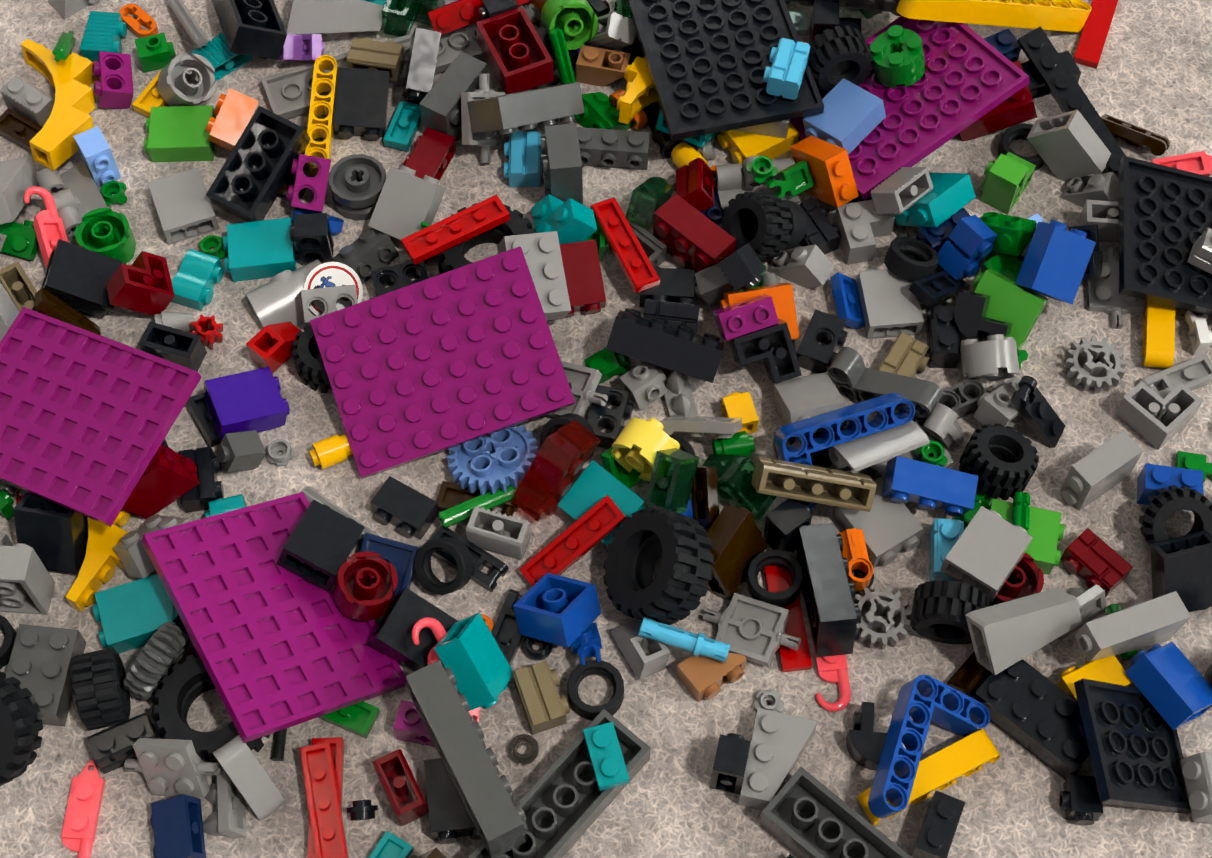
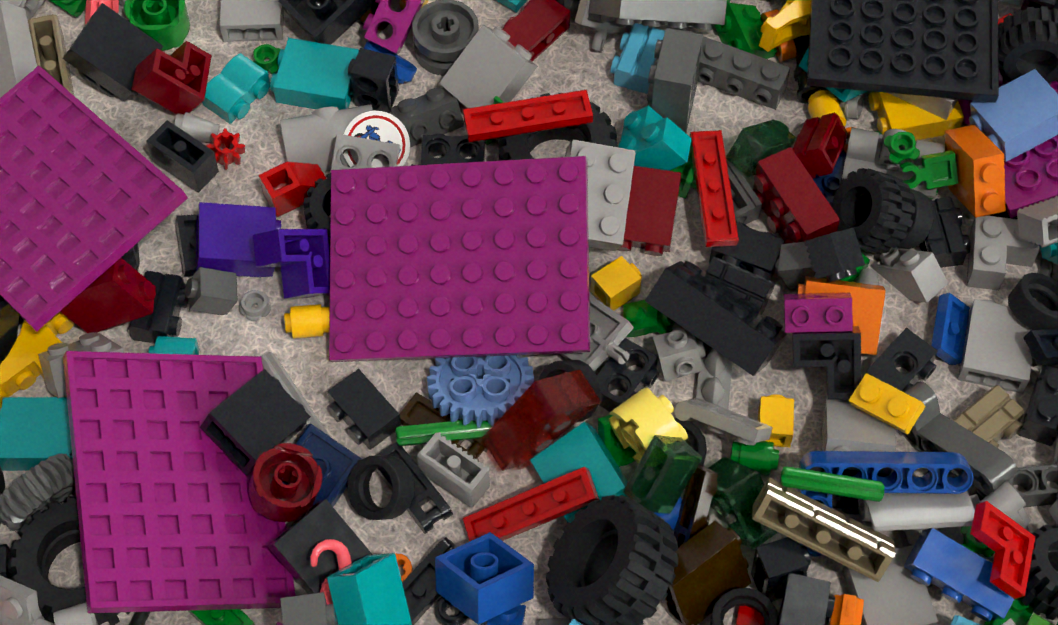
camera: 20 degrees right, 0 degrees up
dark brown plate [35,287,101,335] -> none
medium azure brick [763,38,811,100] -> none
none -> dark purple brick [253,229,330,299]
none -> yellow brick [590,256,642,311]
none -> green axle [780,466,885,502]
none -> yellow plate [848,373,926,435]
none -> red plate [970,501,1036,599]

